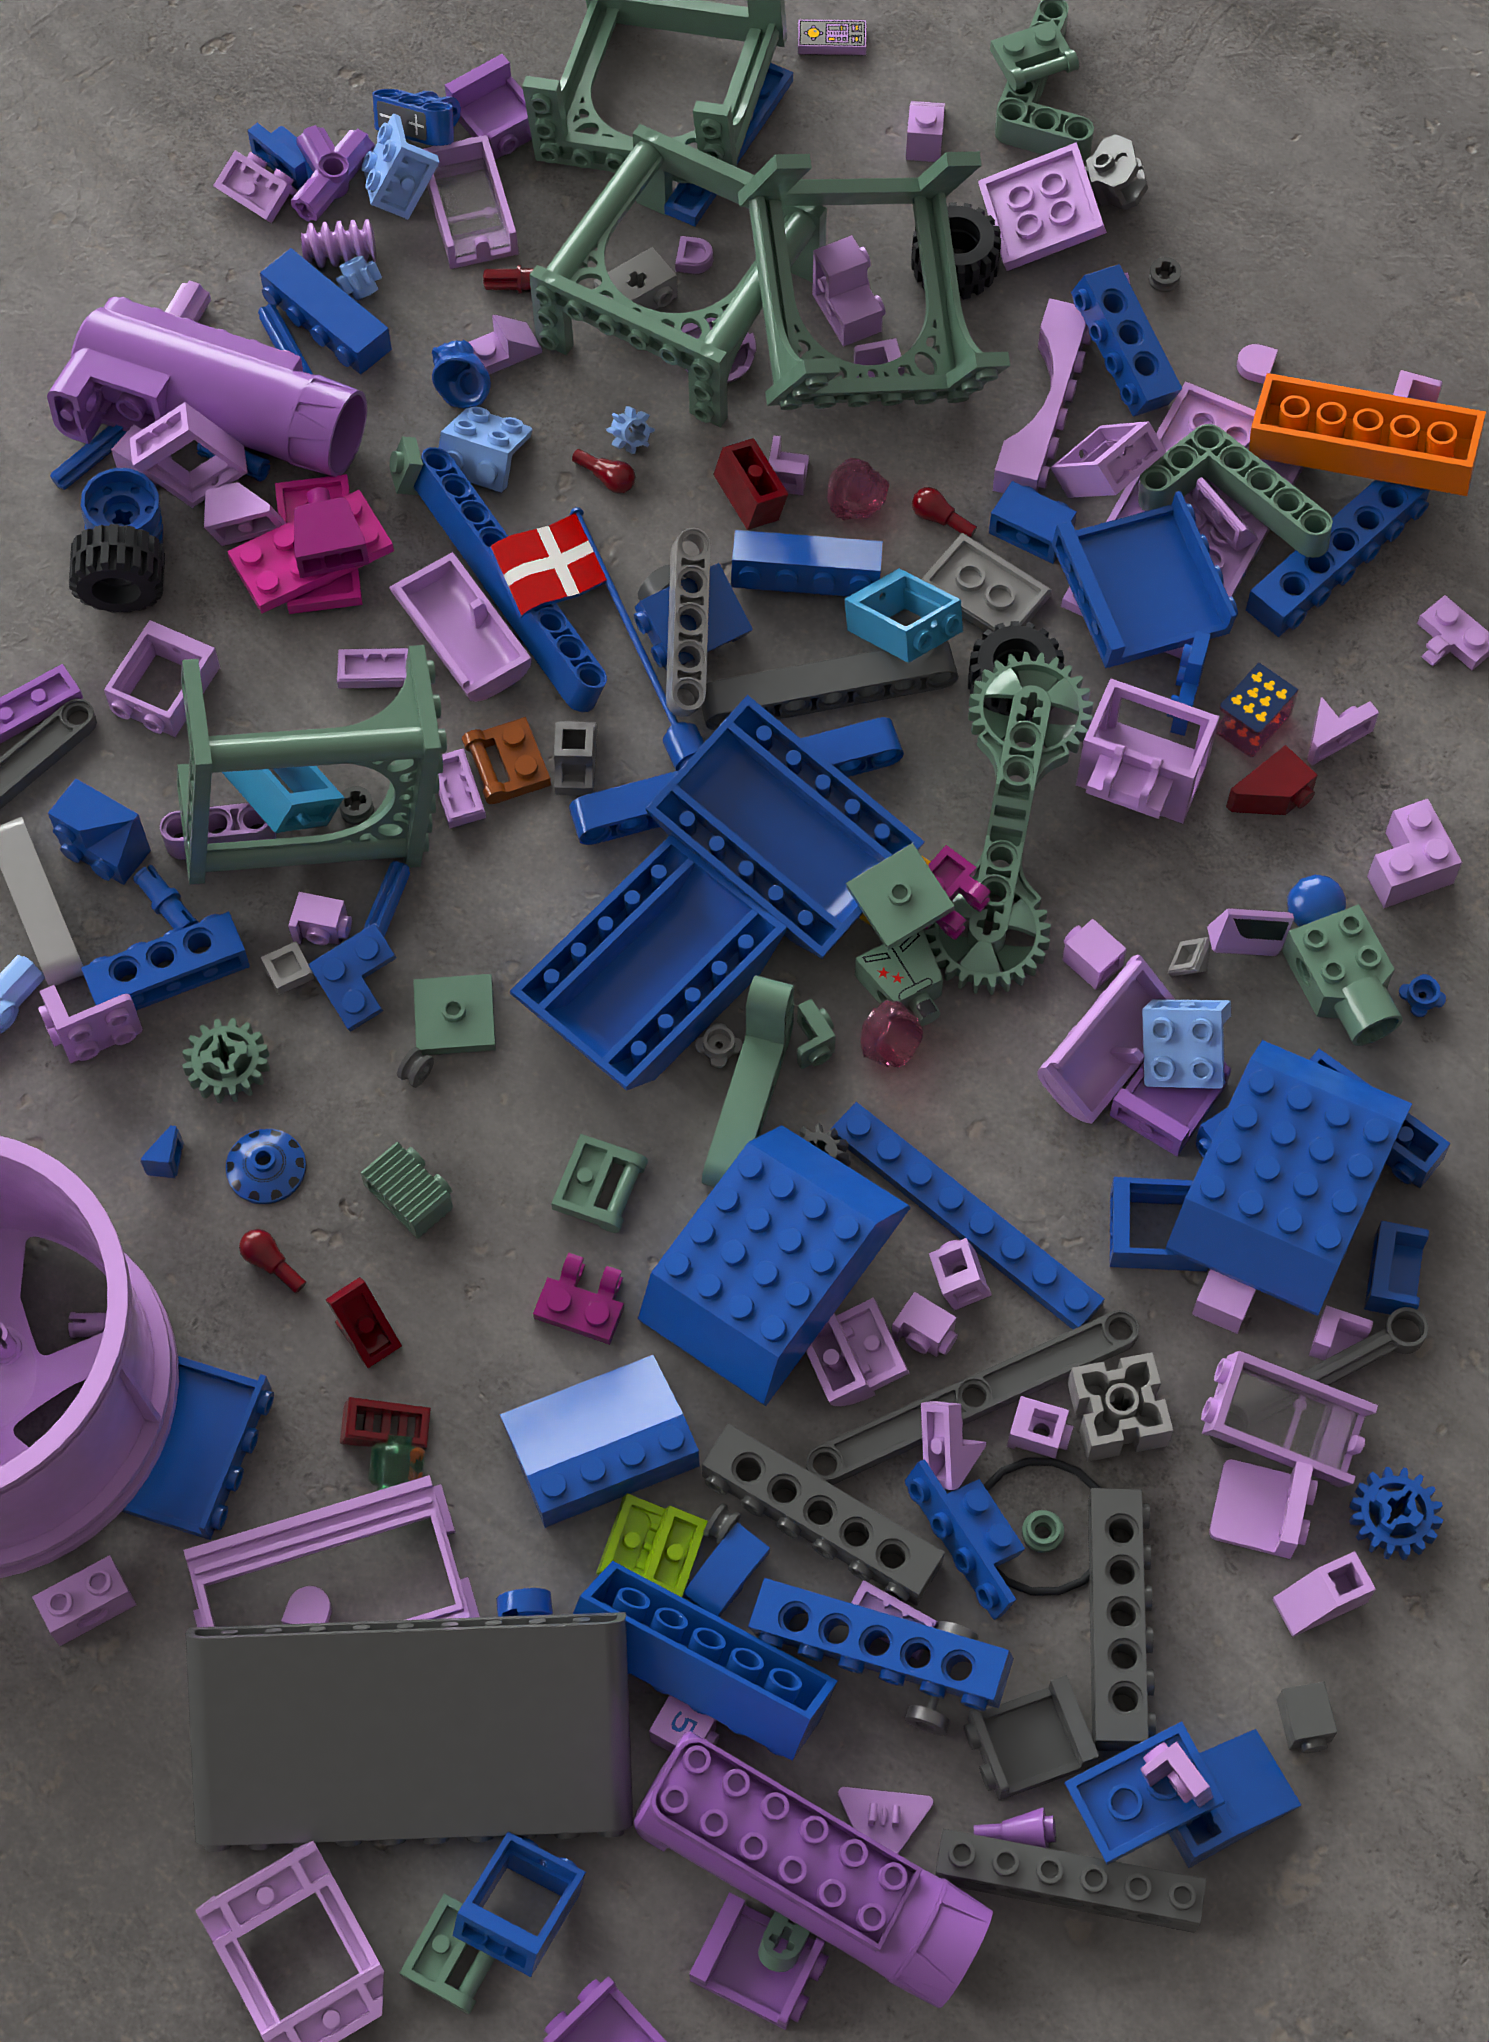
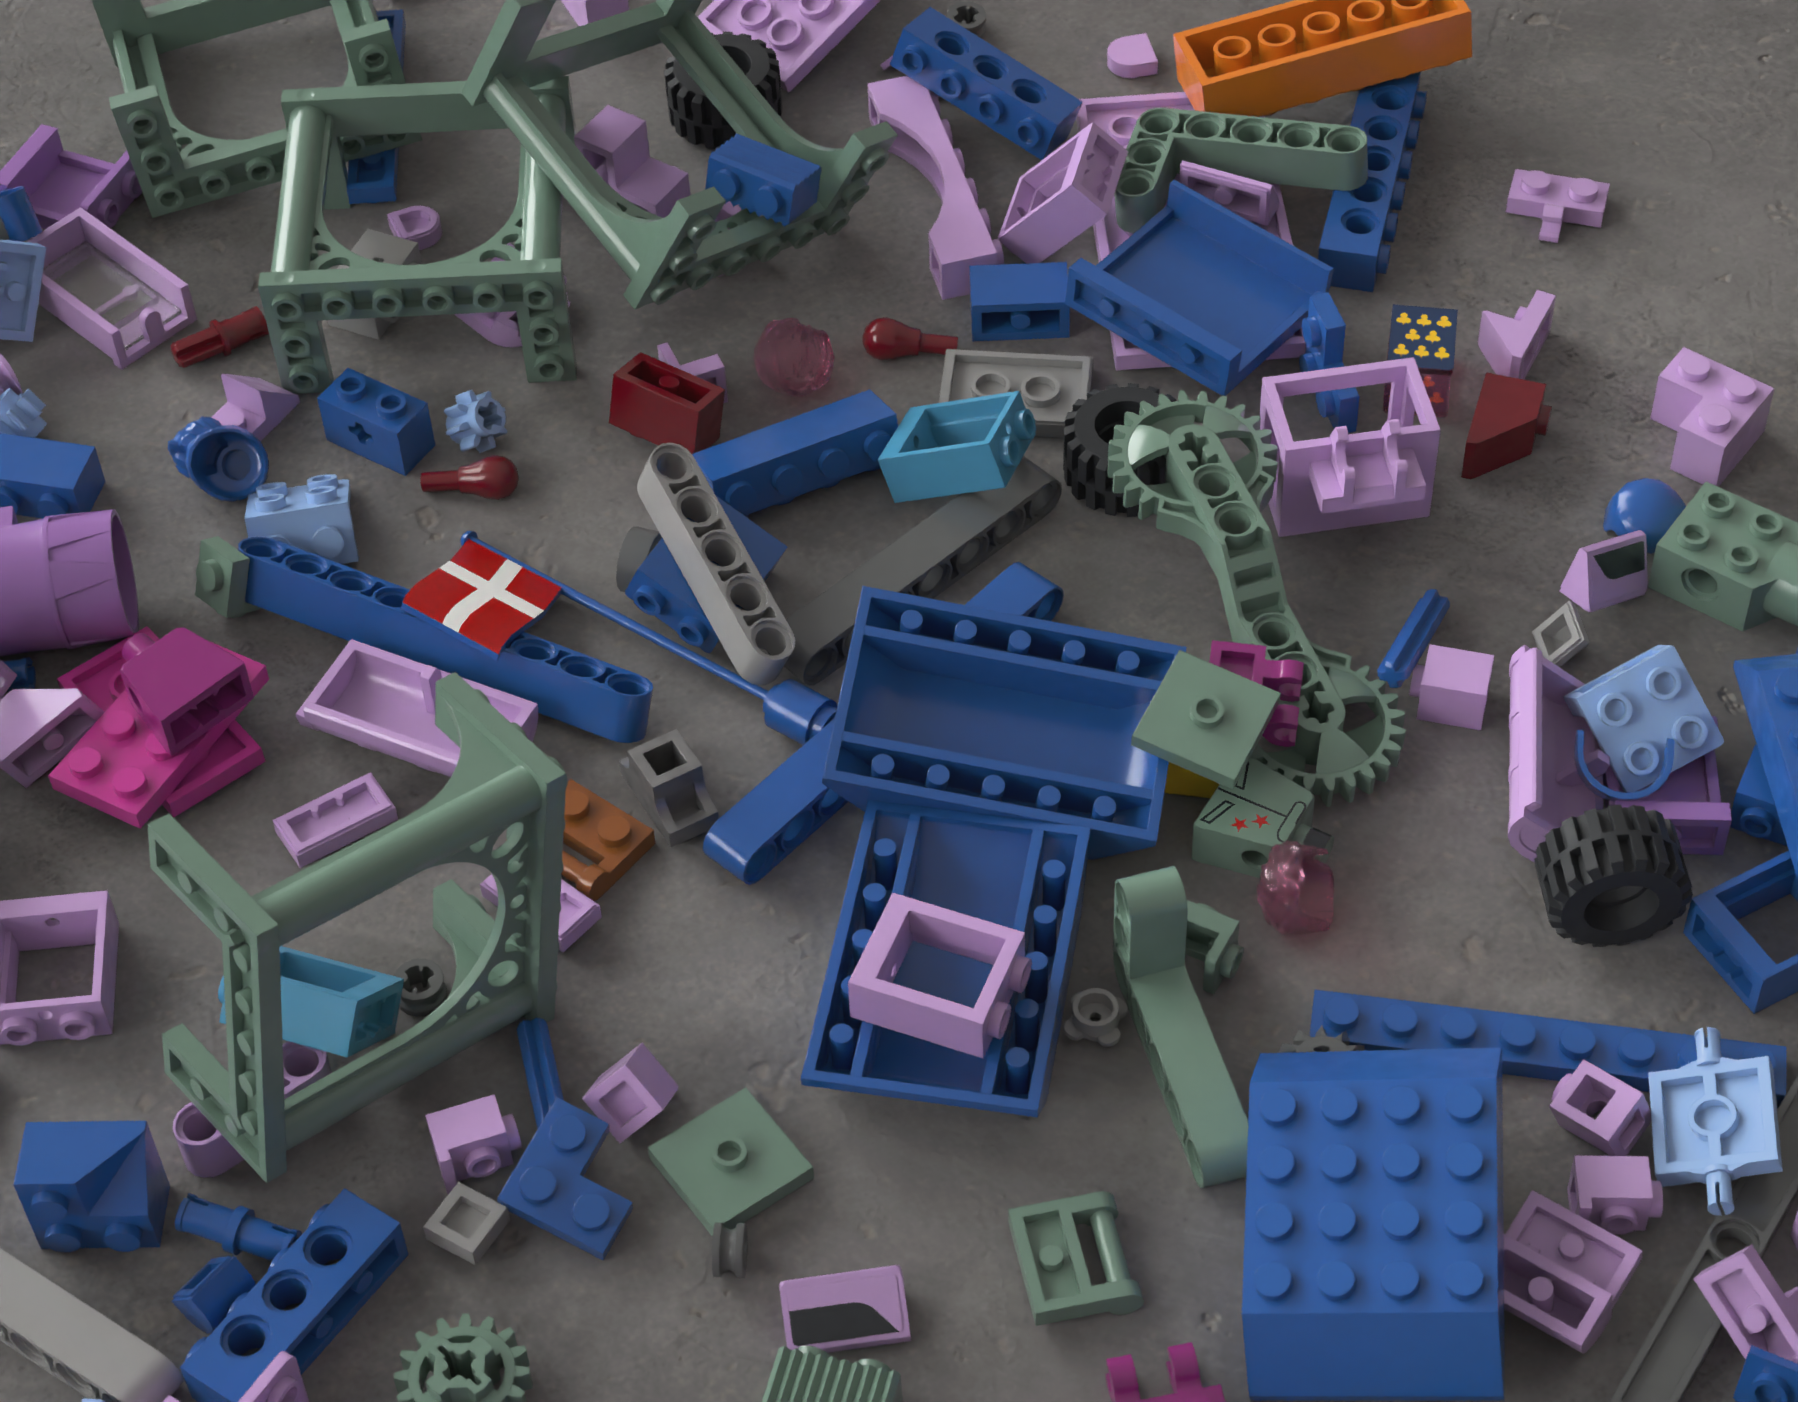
camera: 30 degrees left, 15 degrees down
none -> blue brick [172,1256,256,1334]
none -> blue brick [317,368,436,476]
none -> lavender panel [582,1043,678,1143]
none -> blue brick [705,133,822,227]
none -> lavender slope [779,1265,911,1353]
none -> lavender window [848,893,1032,1058]
none -> blue axle [1377,589,1450,688]
none -> black tyre [1534,805,1693,947]
none -> blue helmet [1574,730,1674,802]
none -> light blue plate [1648,1027,1783,1216]

